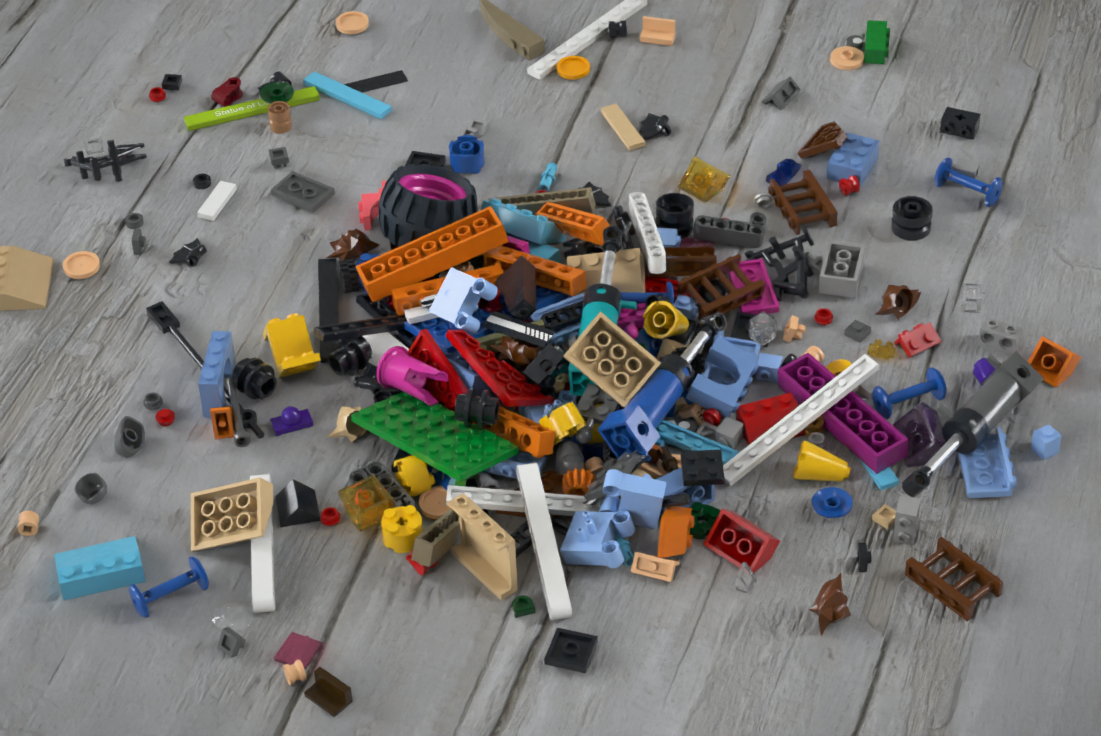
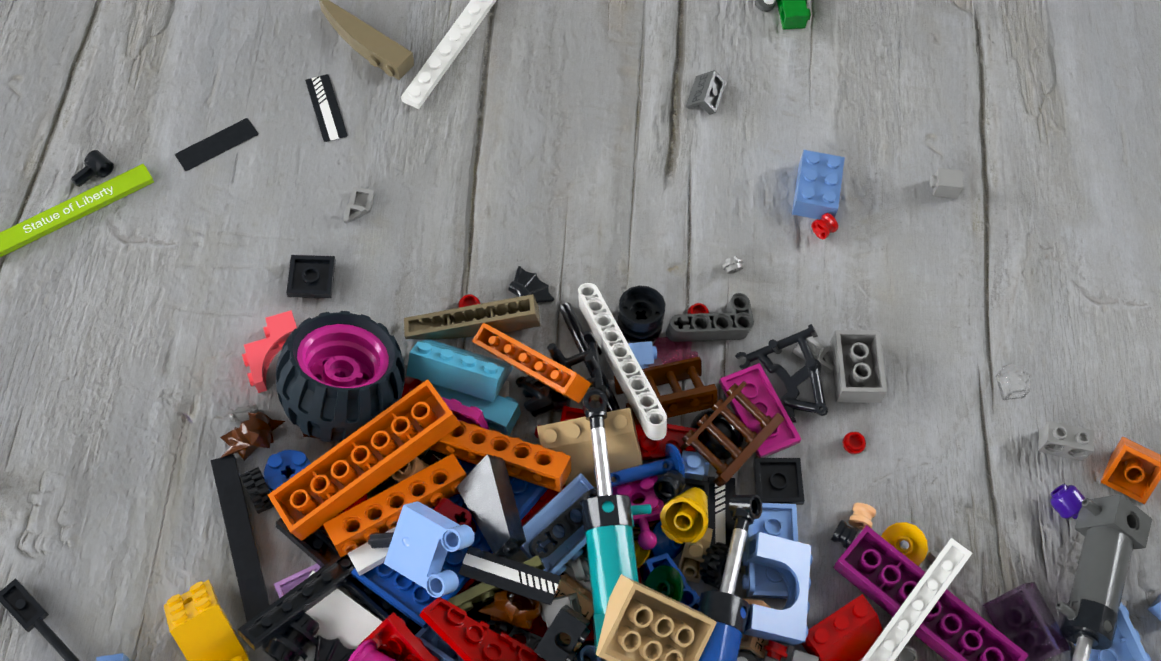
camera: 20 degrees left, 20 degrees up
black arm [169,238,207,267] -> none
black tile [193,173,211,189] -> none
white tile [197,181,237,221] -> none
dark red piece [211,77,243,107] -> none
dark green dish [260,82,294,104] -> none
medium nougat wheel [267,101,292,134] -> none
dark grey tile [269,147,289,169] -> none
dark grey plate [271,171,335,213] -> none
medium azure tile [303,71,392,119] -> none
light nougat piece [336,11,369,34] -> none
blue brick [449,135,485,174] -> none
medium azure pin [538,163,557,192] -> none
light orange piece [557,56,590,80] -> none
tan tile [601,103,645,151] -> none
black wheel [609,20,627,38] -> none
black arm [639,113,671,140] -> none
light nougat panel [640,16,675,46] -> none
clear yellow slope [678,156,731,203] -> none
clear brick [749,311,777,346] -> none
light blue brick [756,353,783,383] -> none
clear blue slope [766,158,801,186] -> none
reddish brown fence [768,170,838,235] -> none
light nougat tile [783,315,806,343] -> none
reddish brown plate [797,121,847,159] -> none
light nougat piece [830,46,864,70] -> none
dark grey plate [844,320,871,343] -> none
clear yellow piece [867,339,896,360] -> none
blue hose [872,367,947,419] -> none
reddish brown hair [875,285,921,321] -> none
black wheel [891,196,933,241] -> none
bracket [894,322,942,358] -> none
blue hose [934,157,1003,207] -> none
black brick [940,107,981,140] -> none
none -> black sticker [305,74,348,142]

